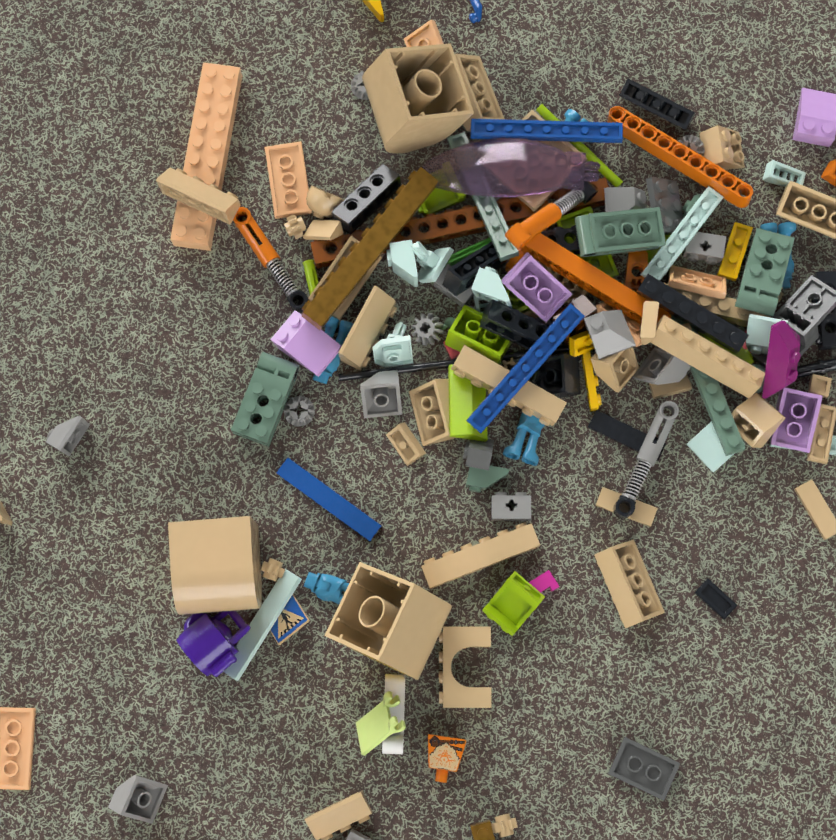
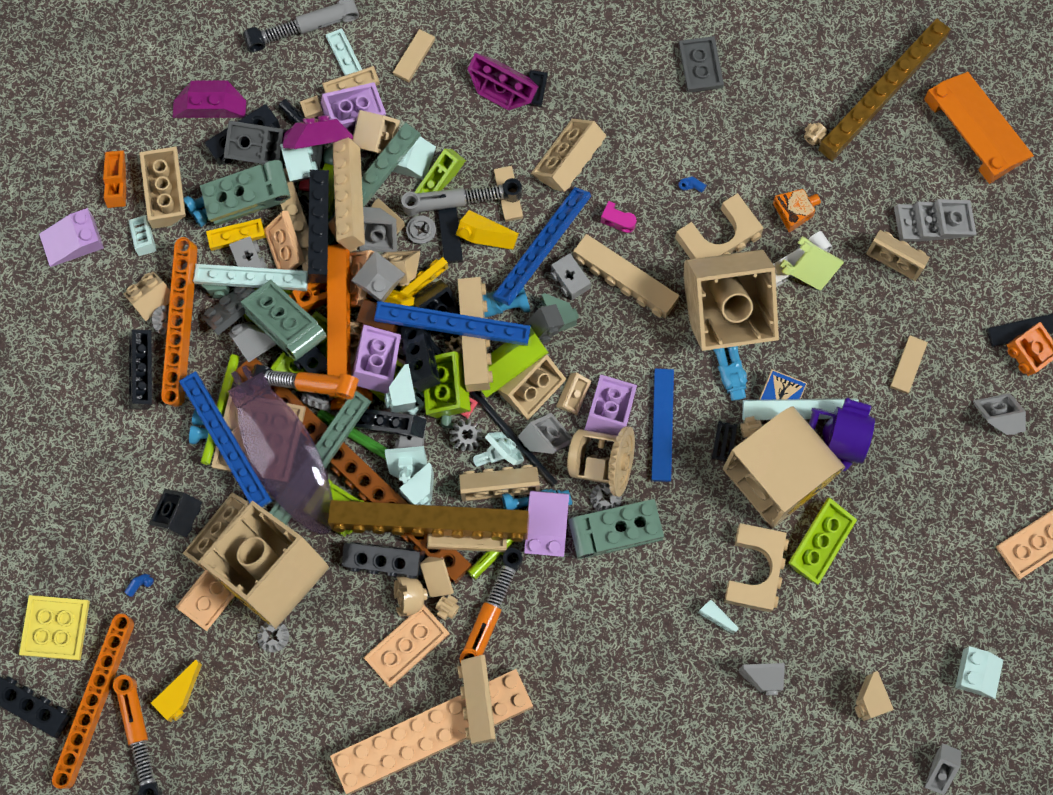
camera: 125 degrees left, 5 degrees down
lime panel [482,571,545,636] -> none
tan slope [640,301,659,345] -> none
none -> black slope [149,489,203,538]
none -> light grey gear [406,216,436,245]
none -> lime slope [415,149,466,194]
none -> yellow slope [456,210,519,250]
none -> magenta wedge [468,53,539,111]
none -> blue tile [493,187,591,306]
none -> tan piece [567,426,635,497]
none -> lavender slope [585,374,637,436]
none -> blue arm [679,177,707,193]
none -> light aqua slope [698,600,738,634]
none -> black tile [712,421,738,462]
none -> tan arch [724,523,789,613]
none -> lime slope [789,497,857,585]
none -> tan tile [890,335,928,394]

